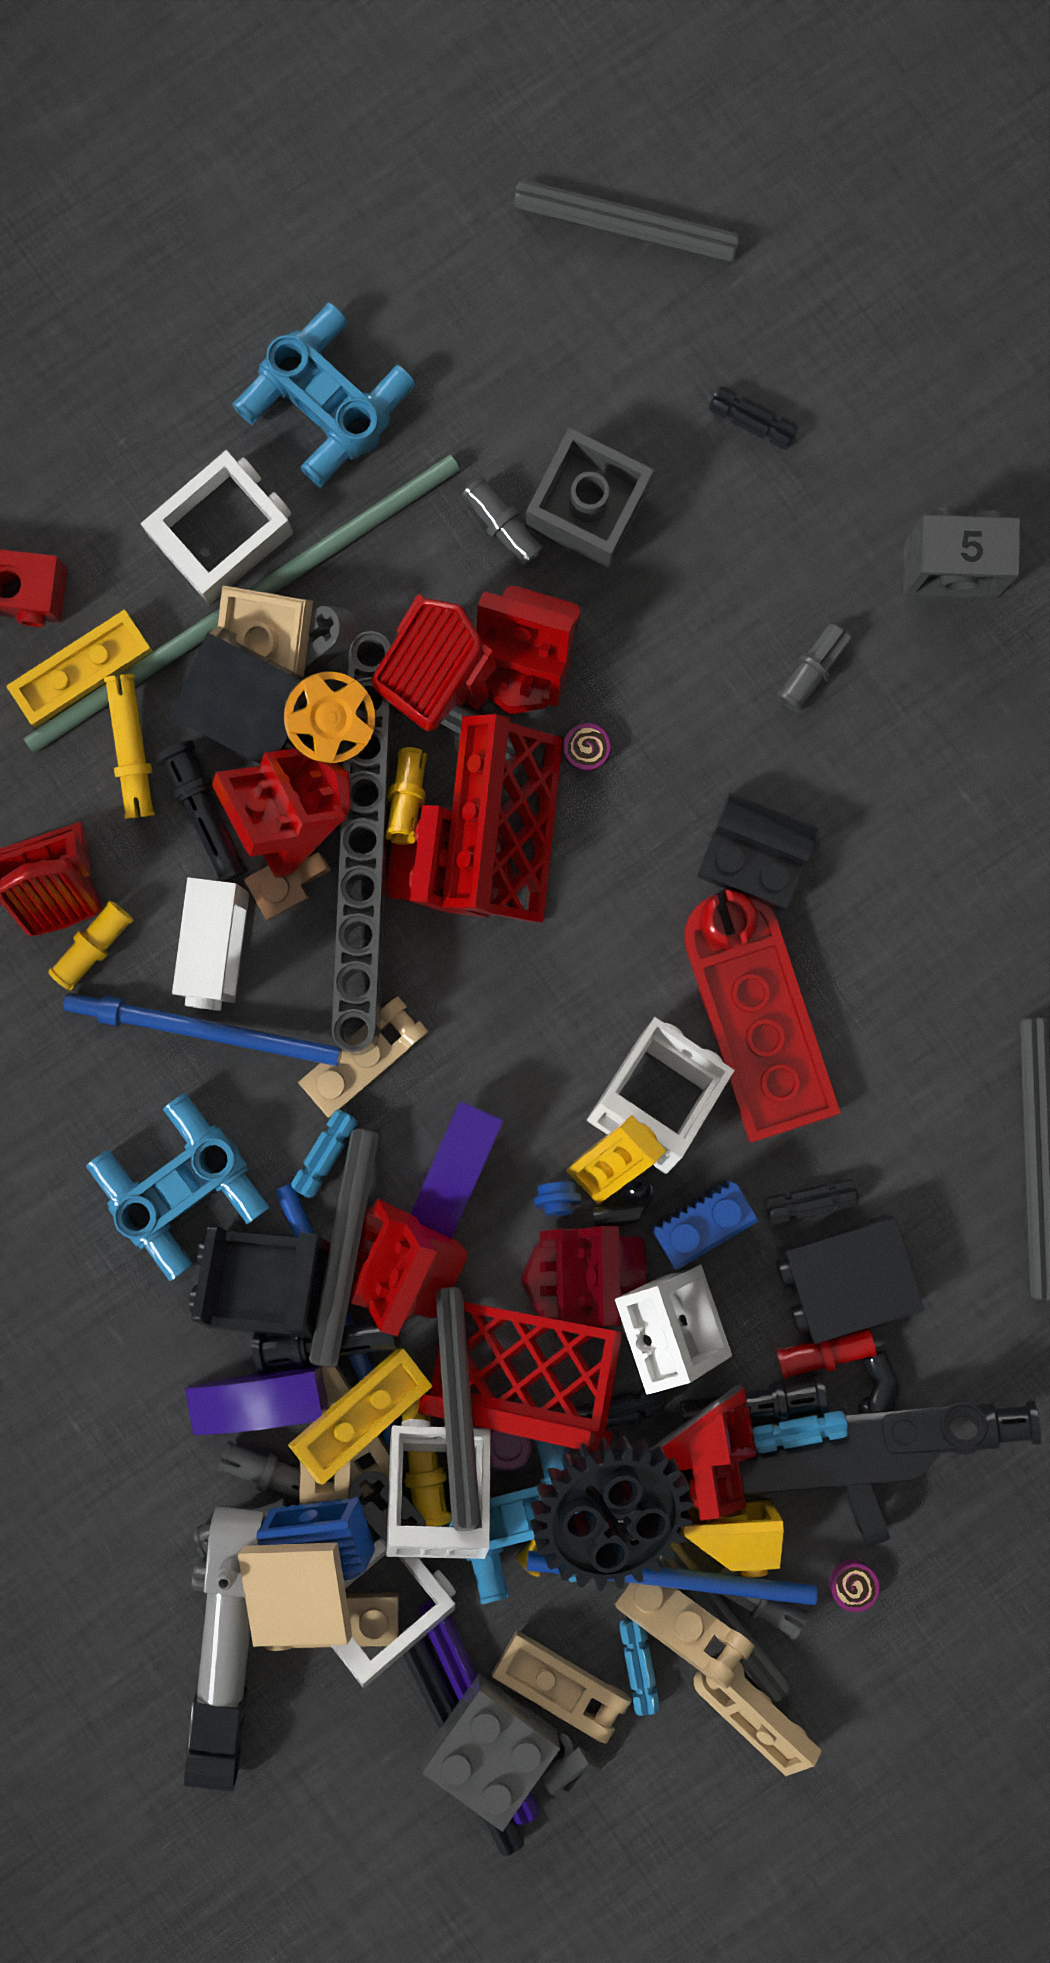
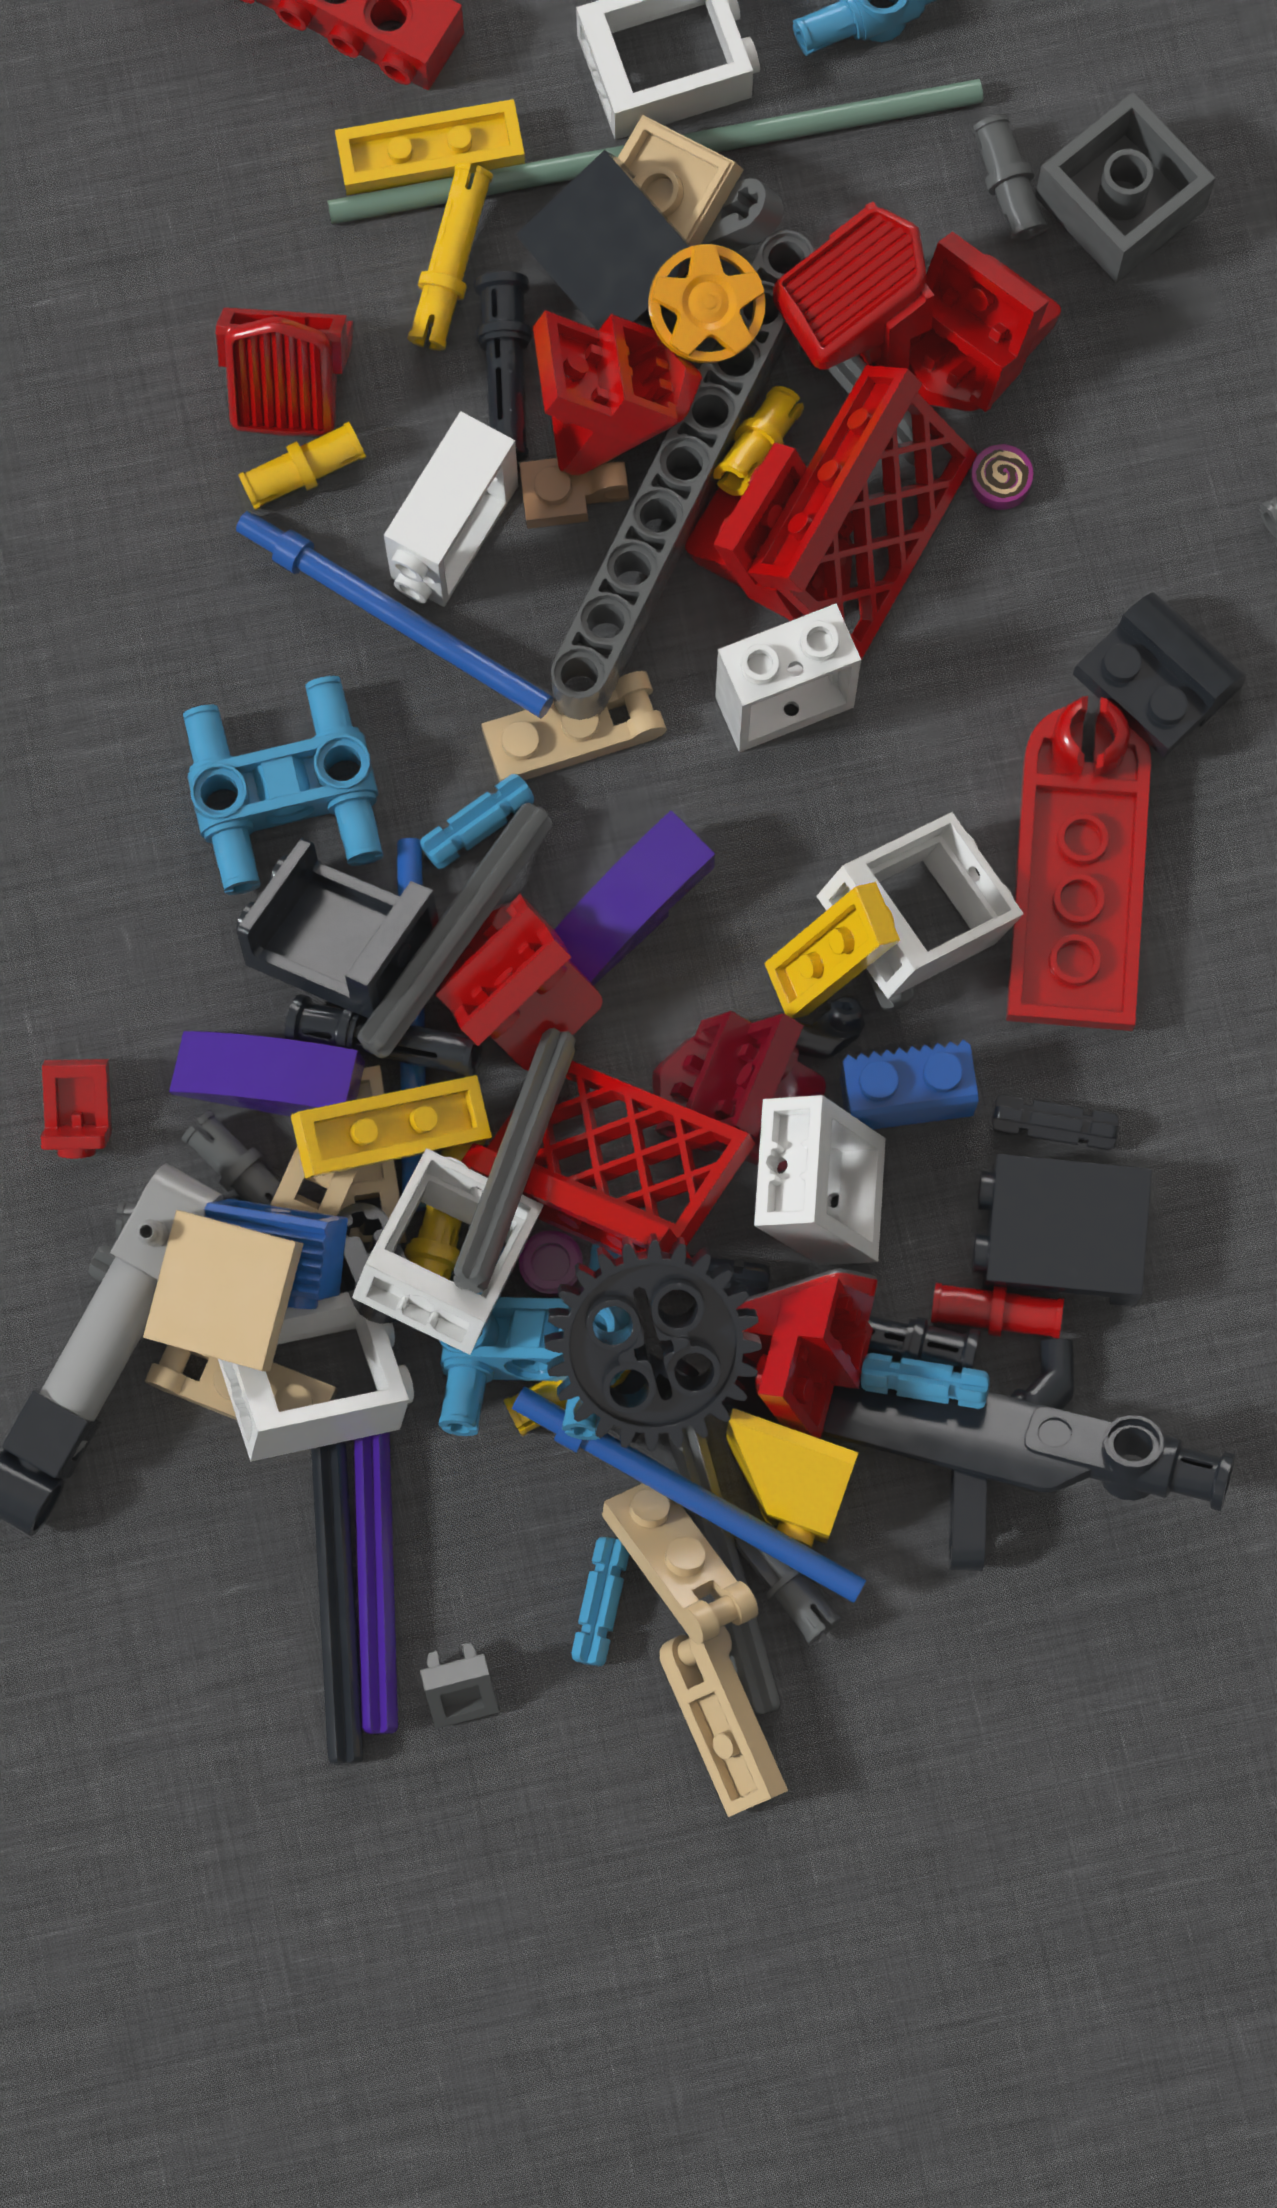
camera: 25 degrees right, 10 degrees down
dark grey brick [422,1674,560,1832] -> none
tan plate [492,1630,632,1744] -> none
blue plate [534,1182,582,1216] -> none
tile [829,1560,880,1612] -> none
none -> red bracket [41,1059,112,1159]
none -> white window [715,604,861,752]

